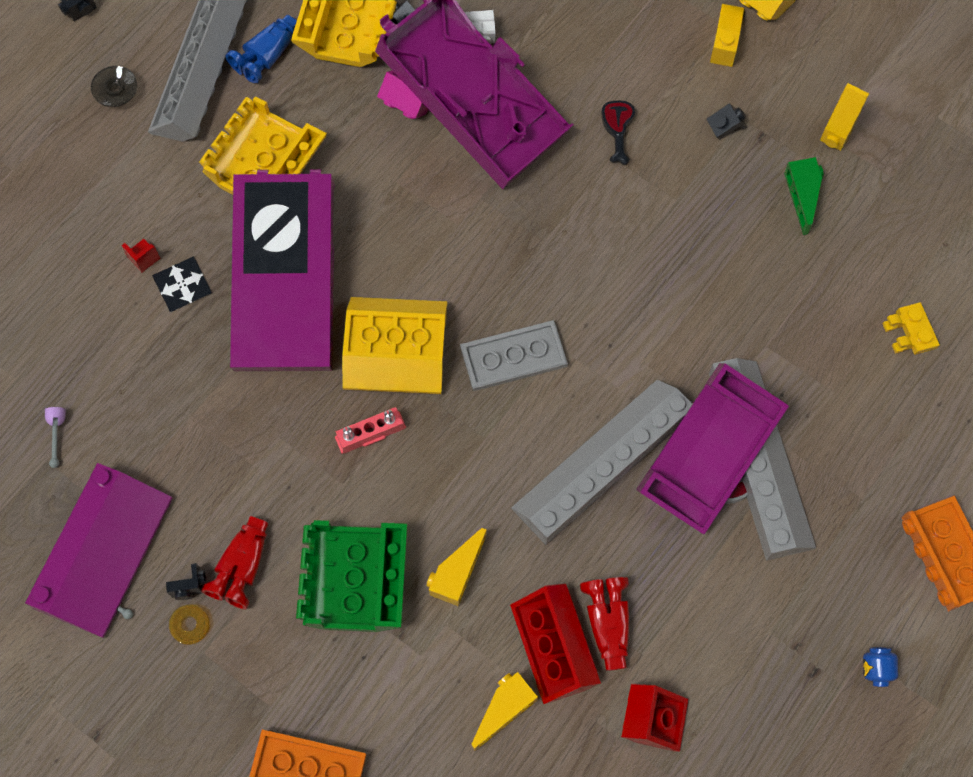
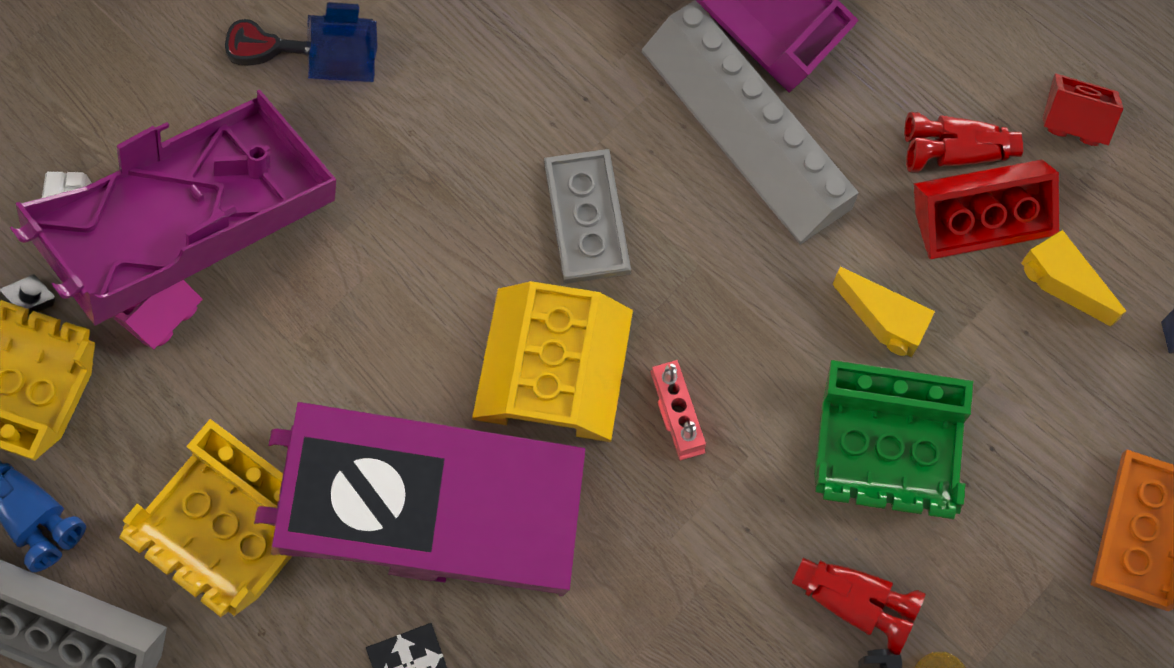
camera: 85 degrees left, 0 degrees up
none -> clear blue panel [307,2,378,82]

